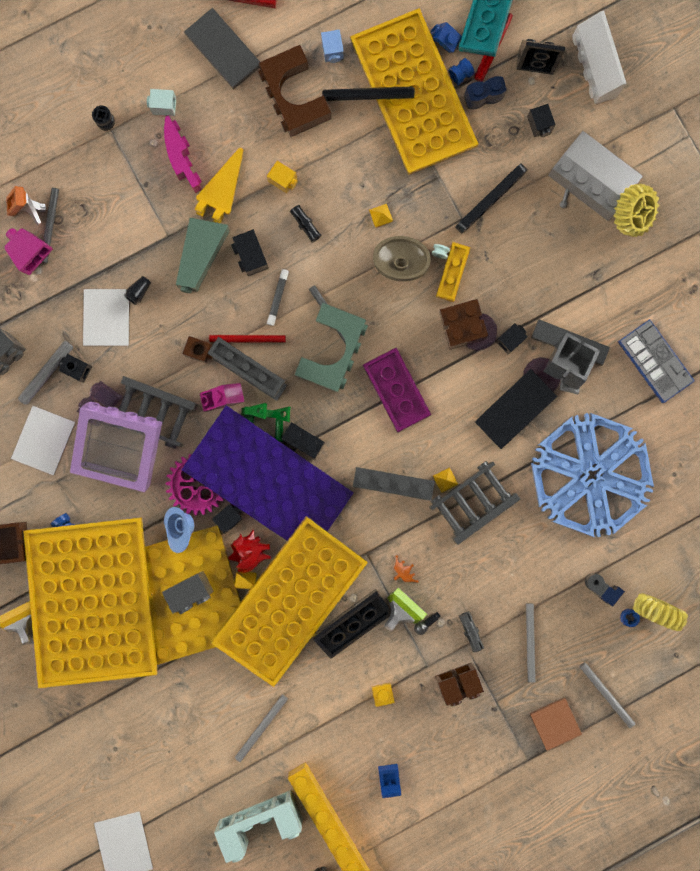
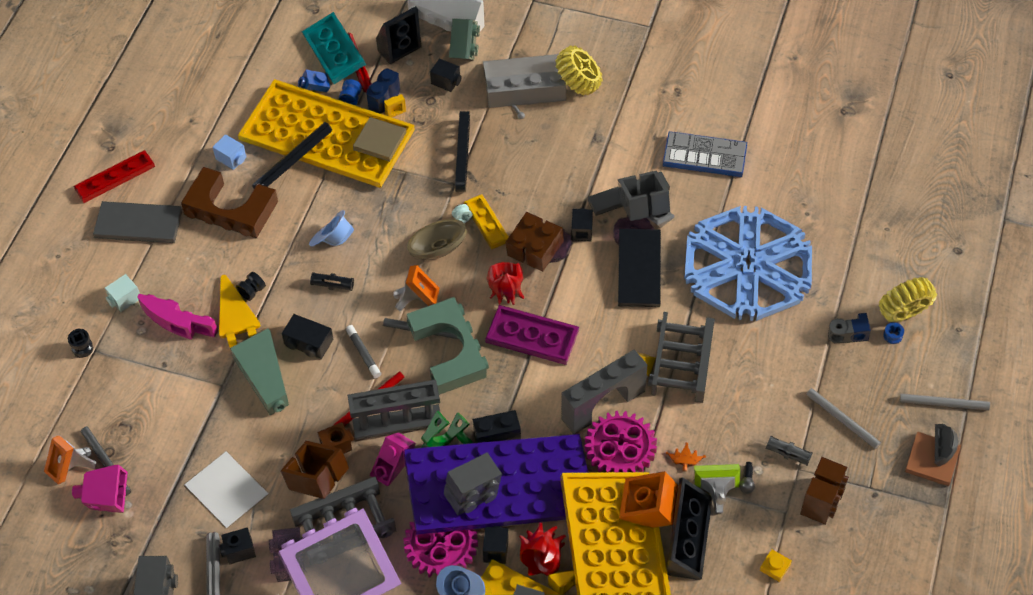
camera: 40 degrees left, 30 degrees down
black cone [124,276,151,305] -> none
yellow brick [267,160,298,194] -> none
yellow slope [369,204,393,228] -> none
none -> black wheel [236,272,266,301]
none -> reddish brown piece [281,440,349,499]
none -> light blue piece [309,210,354,247]
none -> dark tan tile [353,117,406,162]
none -> yellow plate [384,94,406,117]
none -> orange piece [393,265,440,312]
none -> dark grey piece [444,452,502,515]
none -> sand green slope [449,19,480,60]
none -> red hair [487,262,524,305]
none -> dark pink gear [585,411,657,472]
none -> orange slope [619,471,678,528]
none -> dark grey plate [935,424,959,467]

